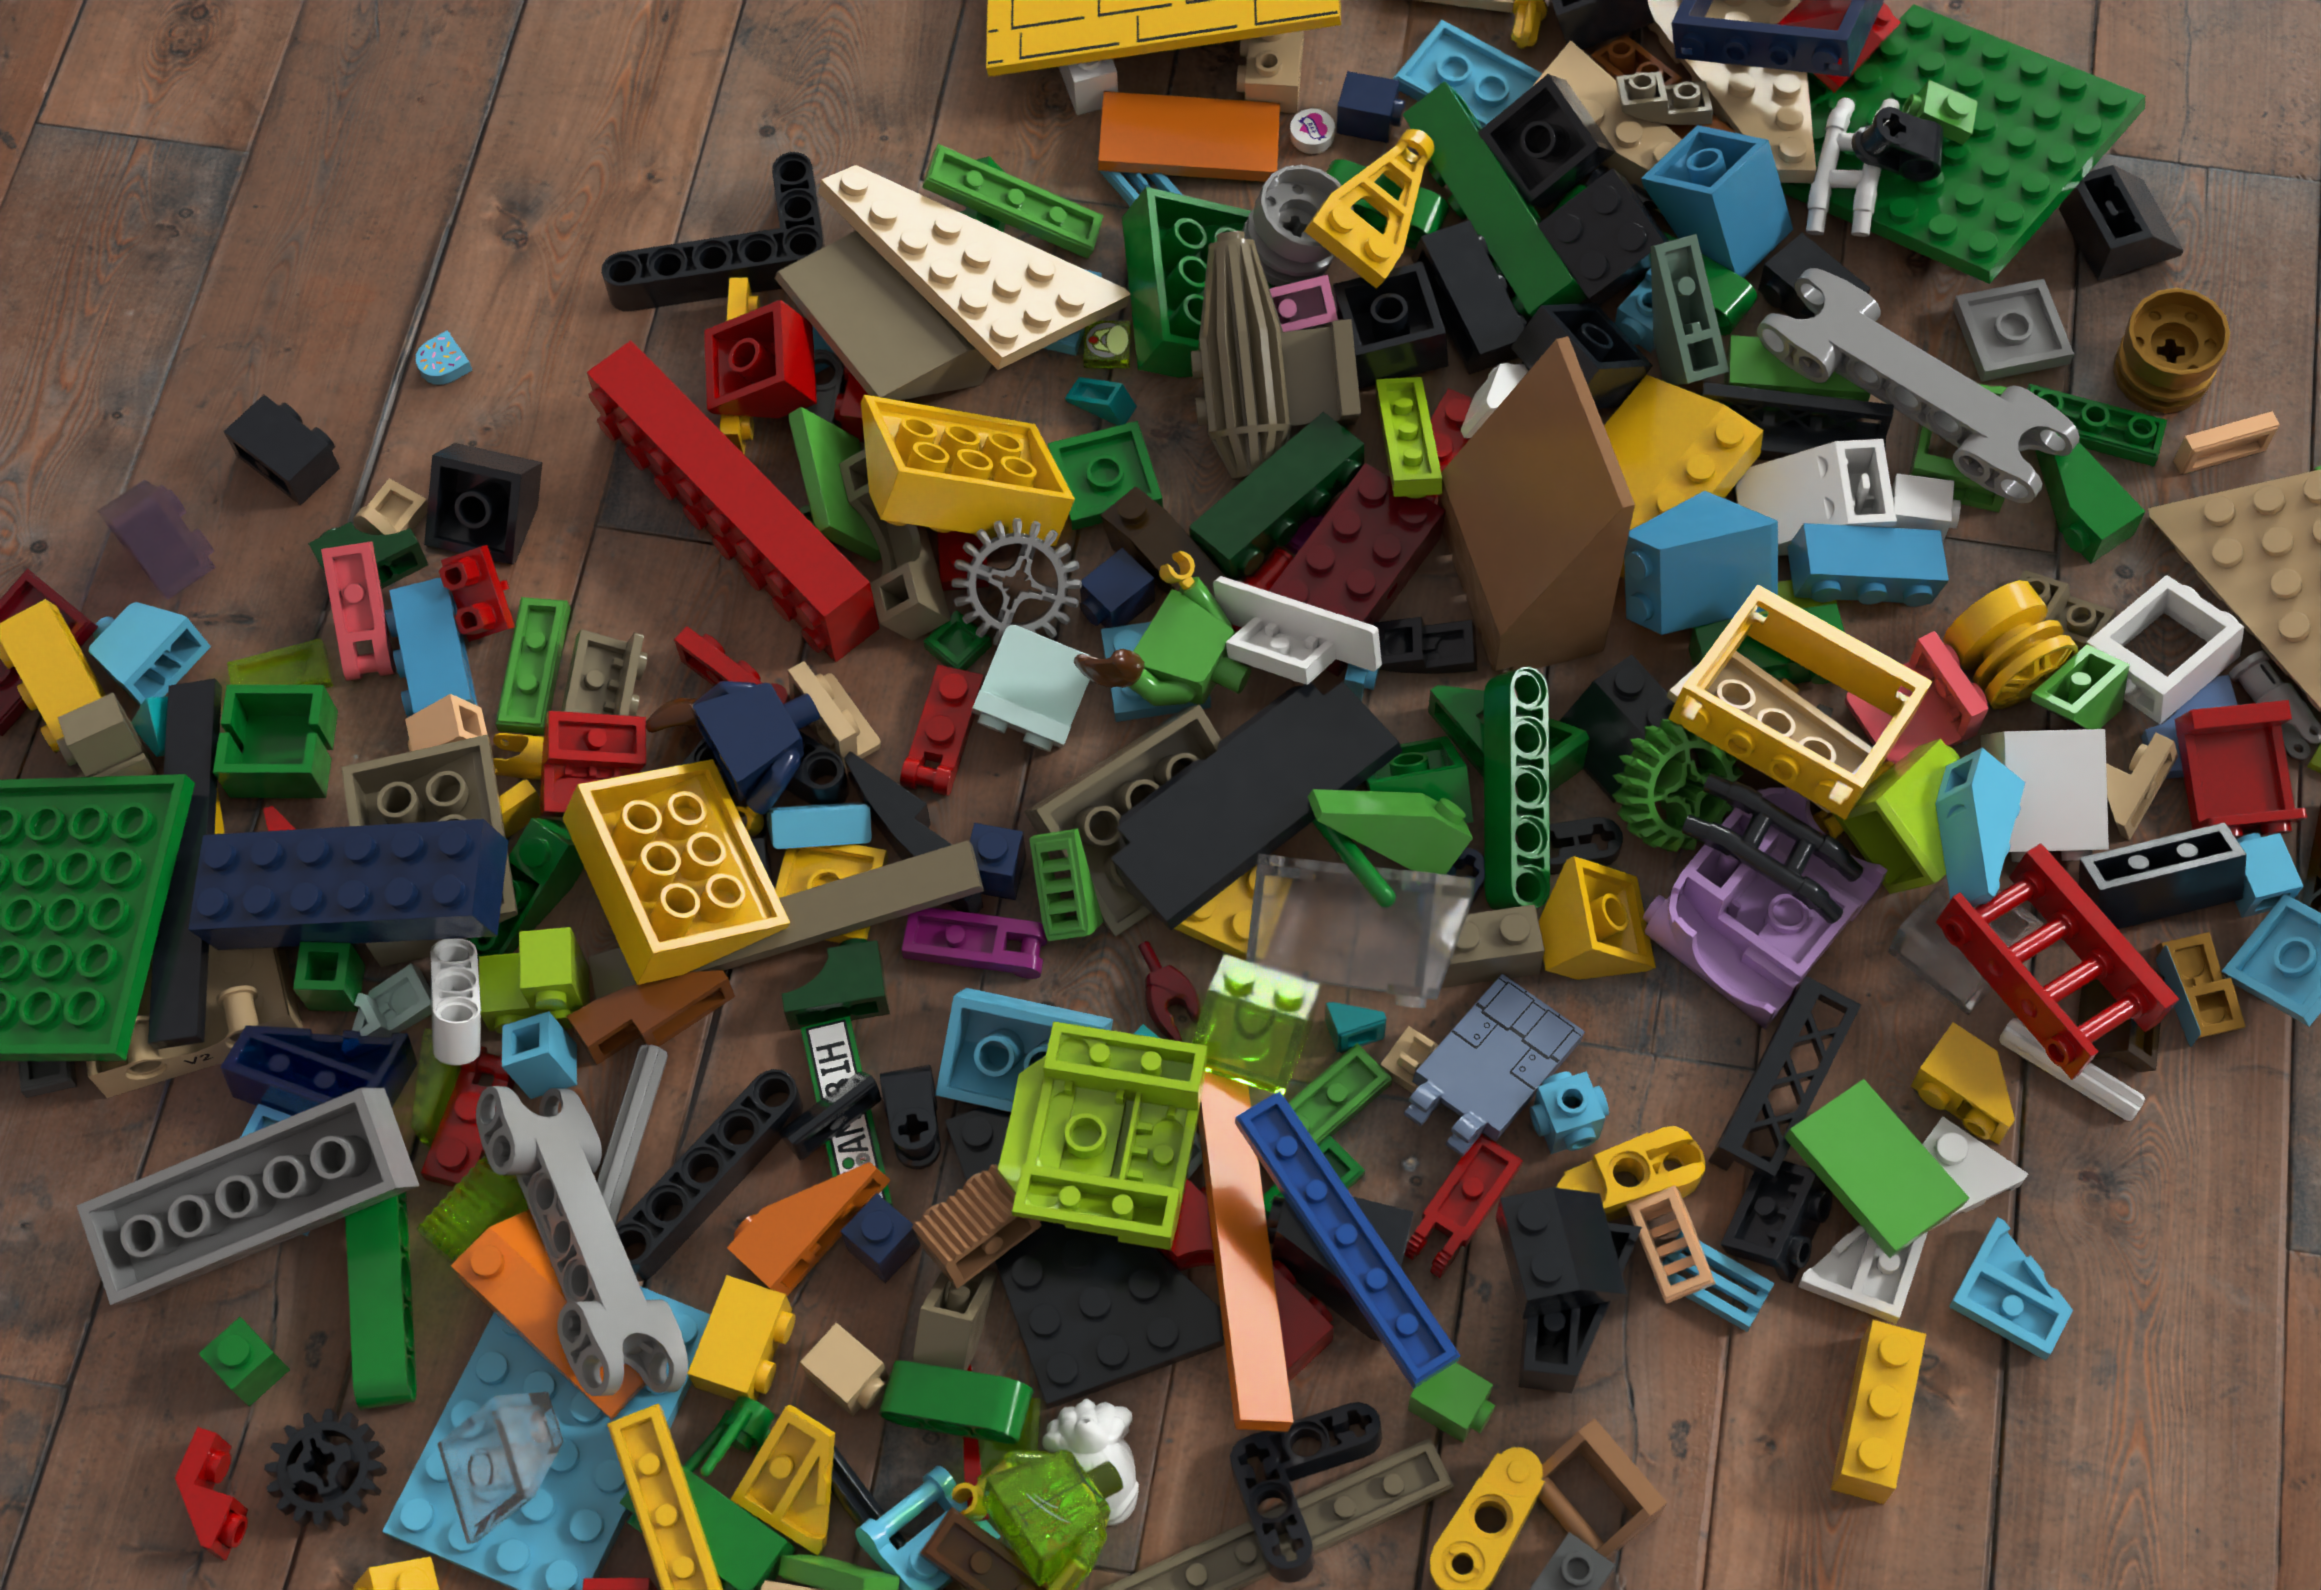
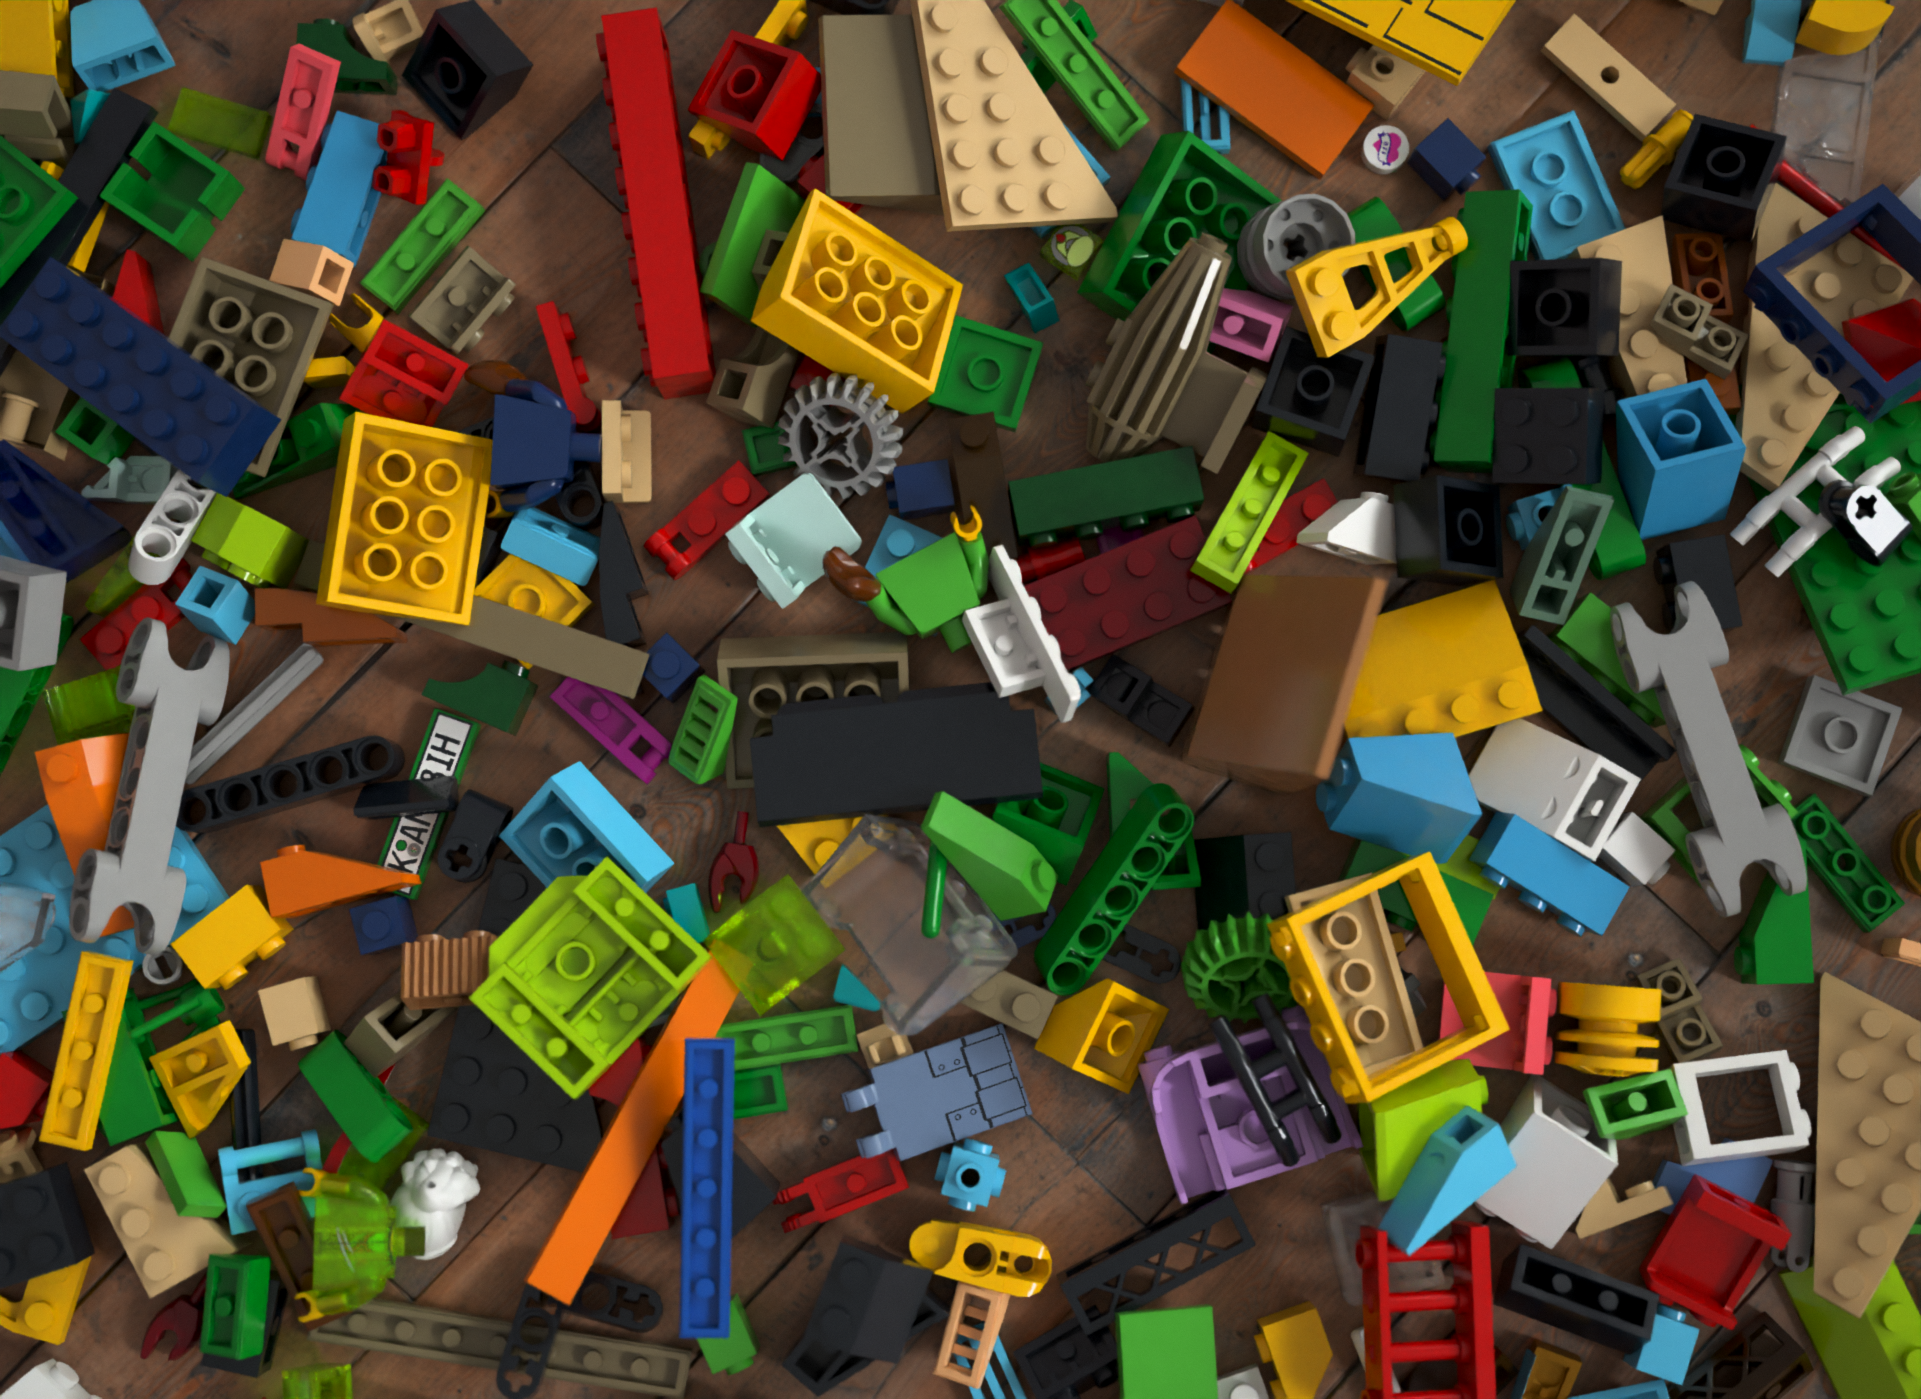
camera: 30 degrees right, 20 degrees up
none -> light grey hinge [142,947,184,986]

